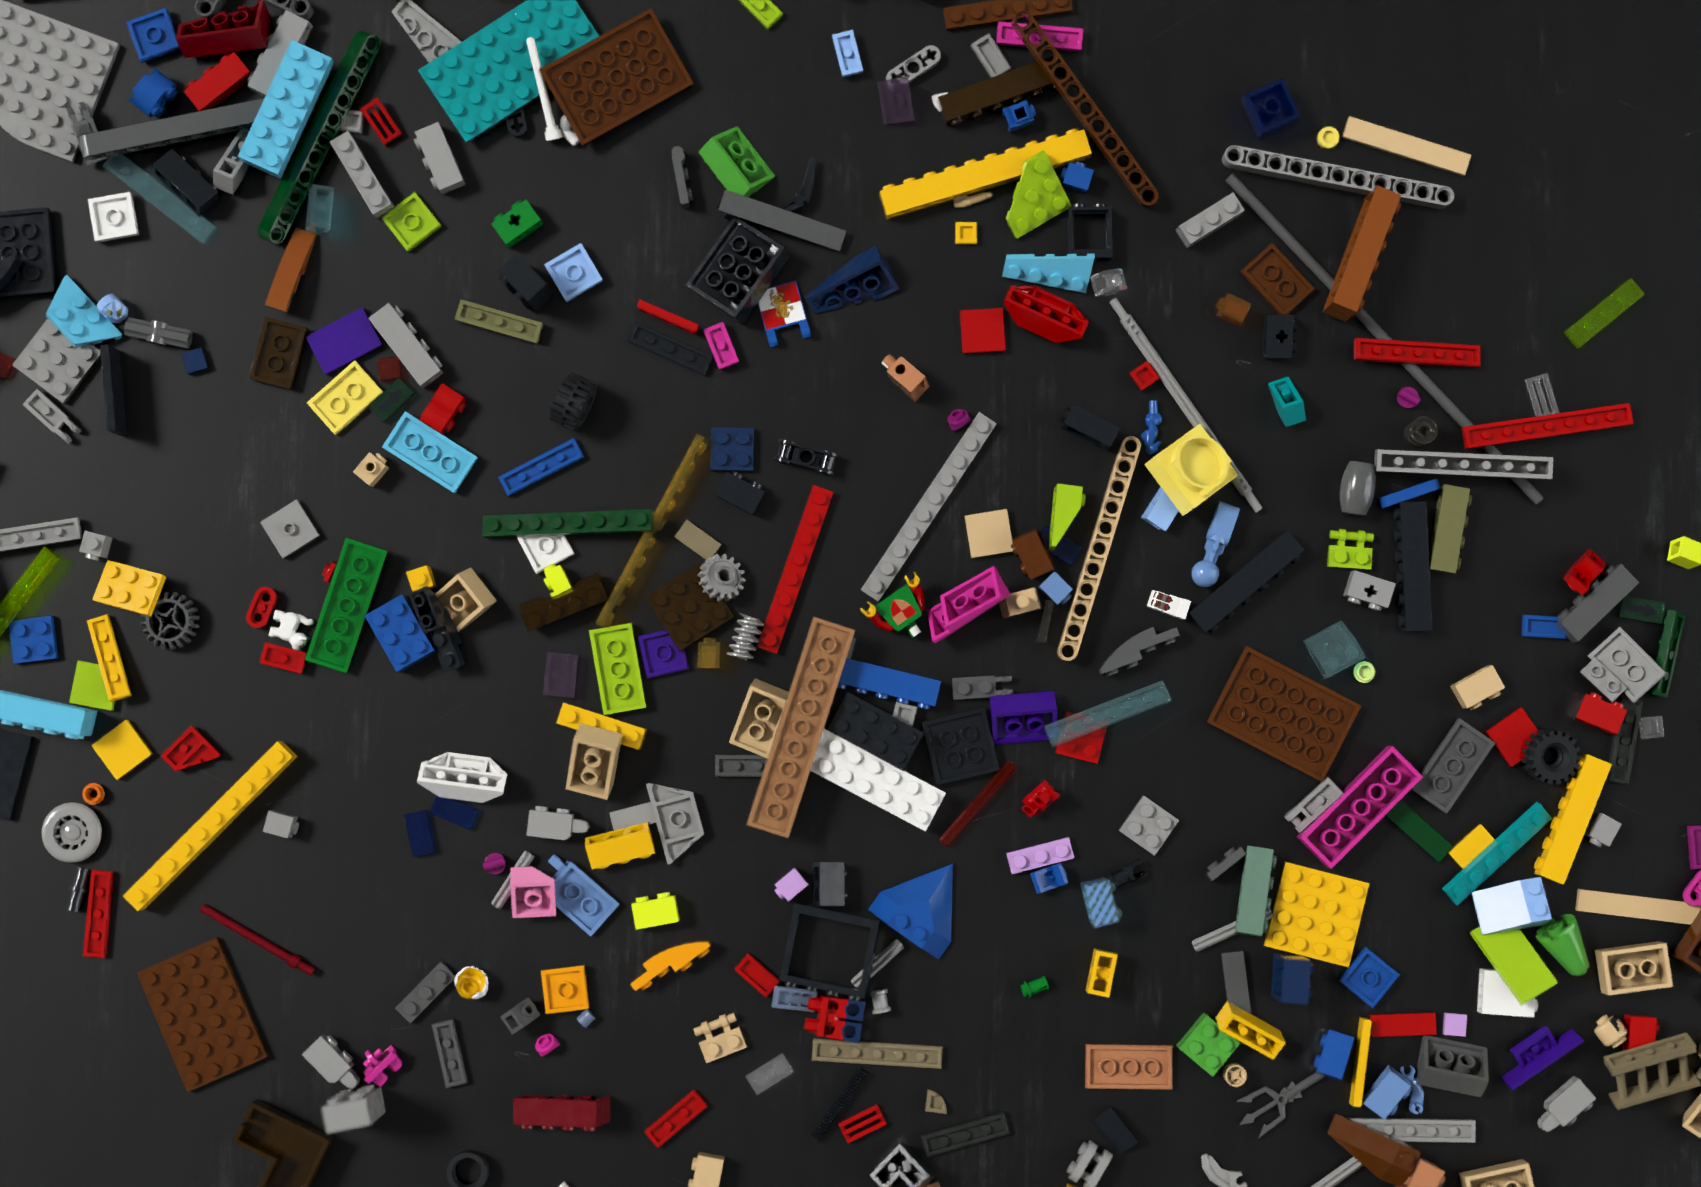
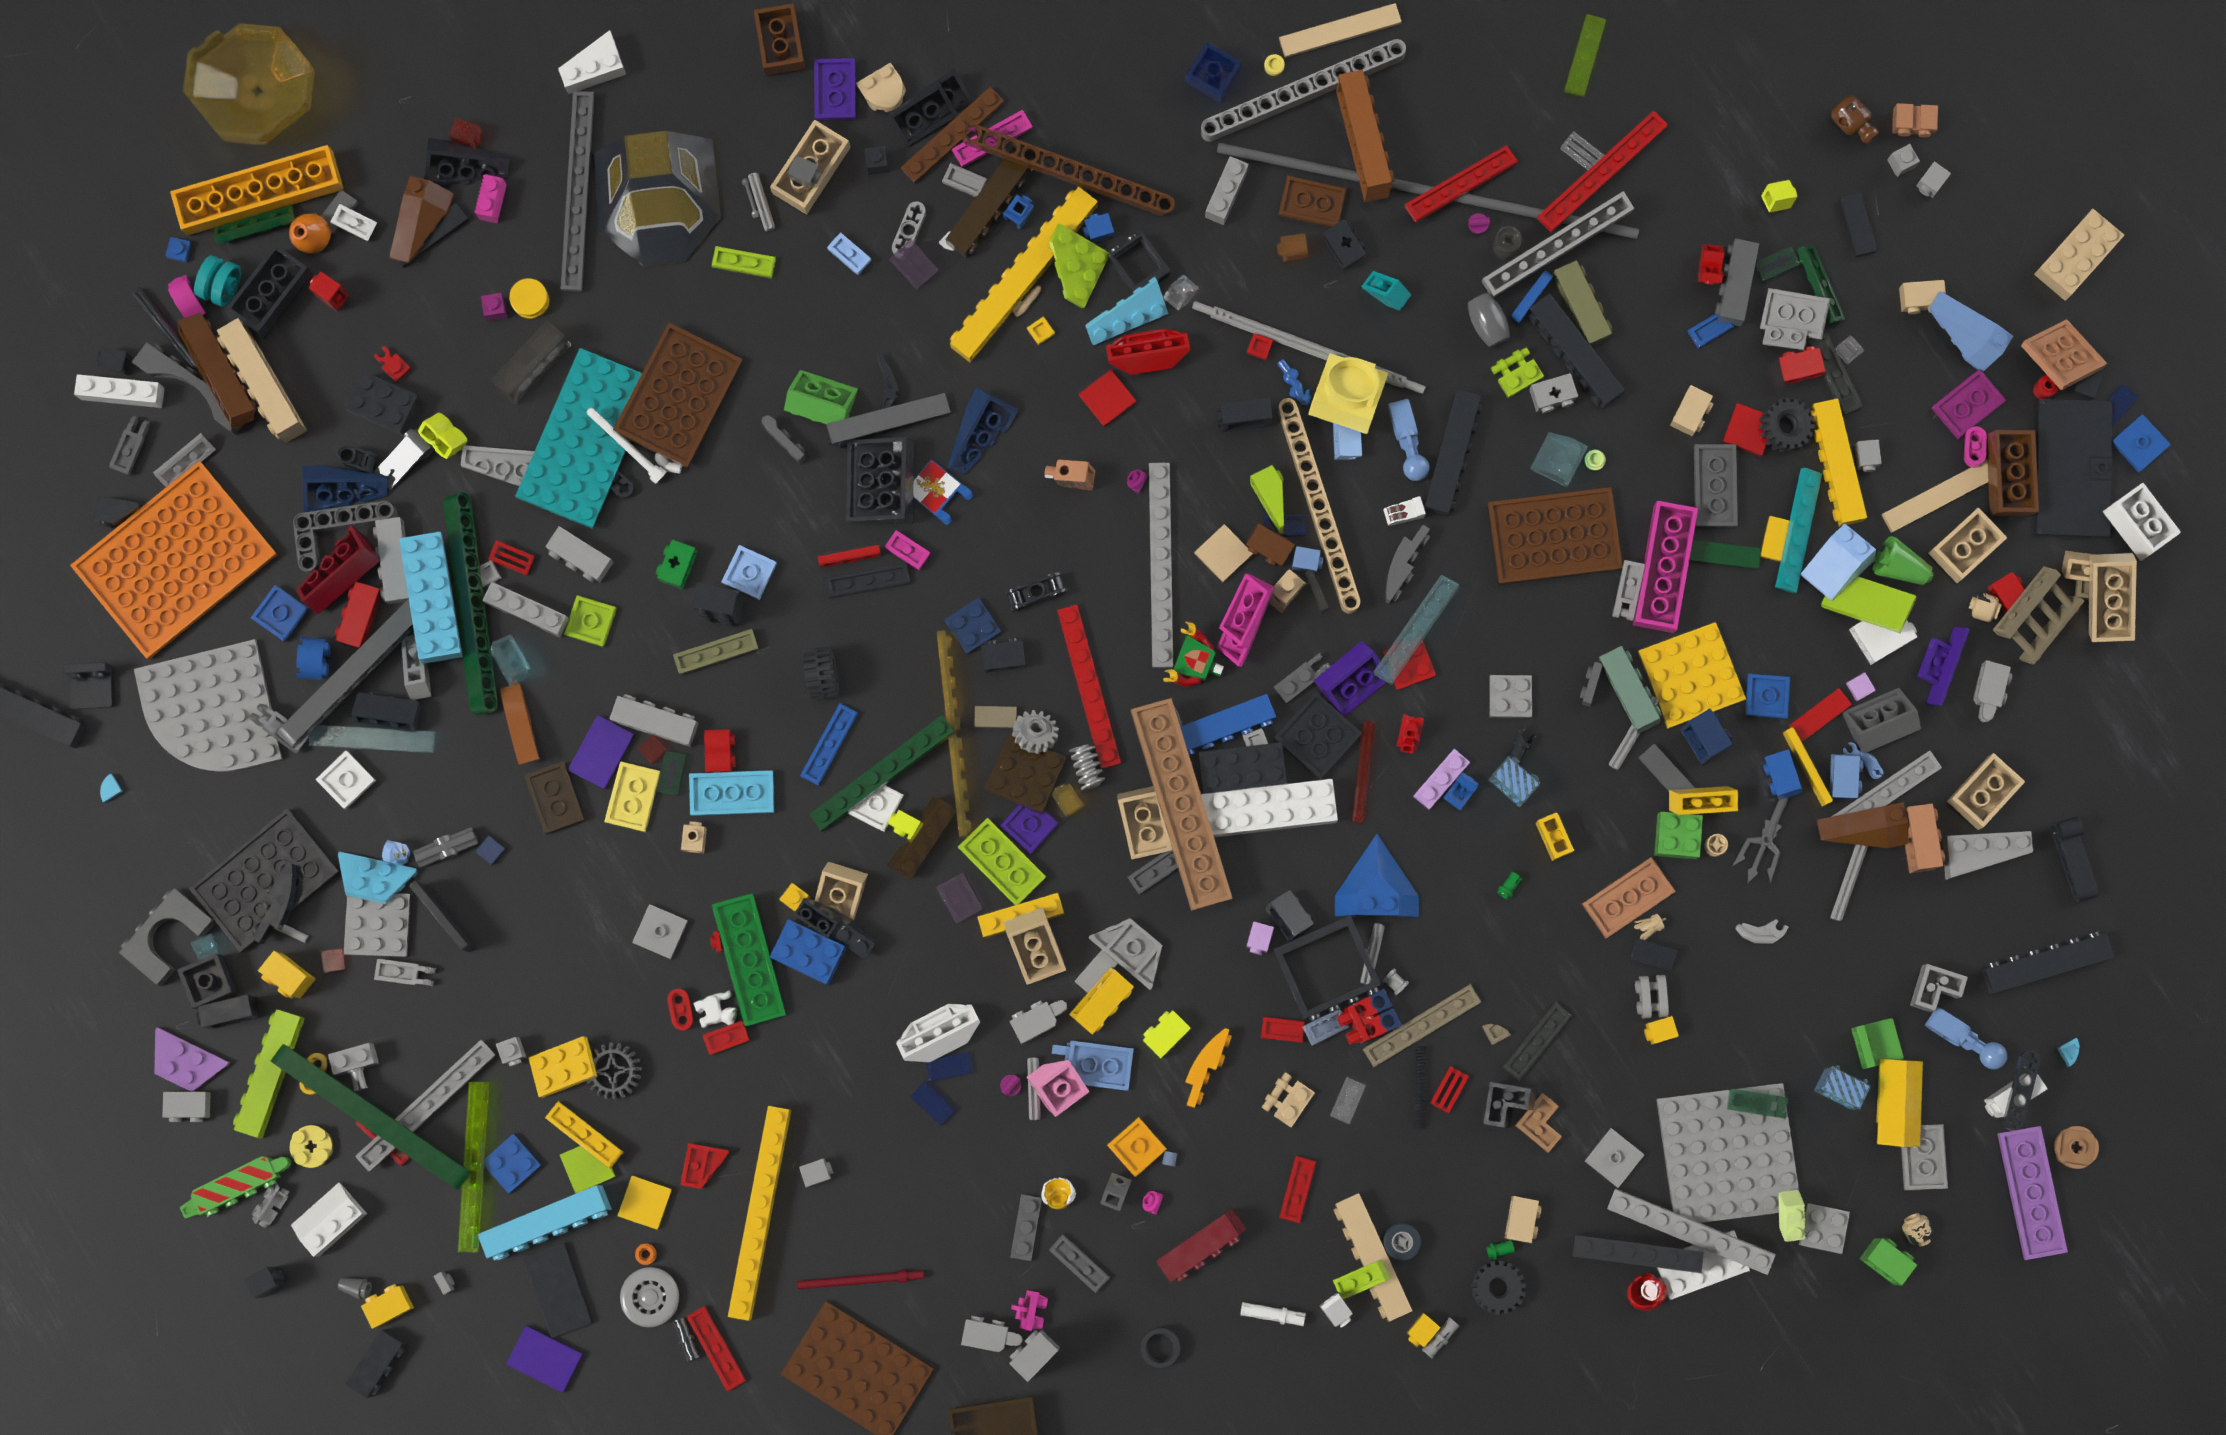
camera: 30 degrees left, 5 degrees down
none -> tan piece [1634,914,1666,941]

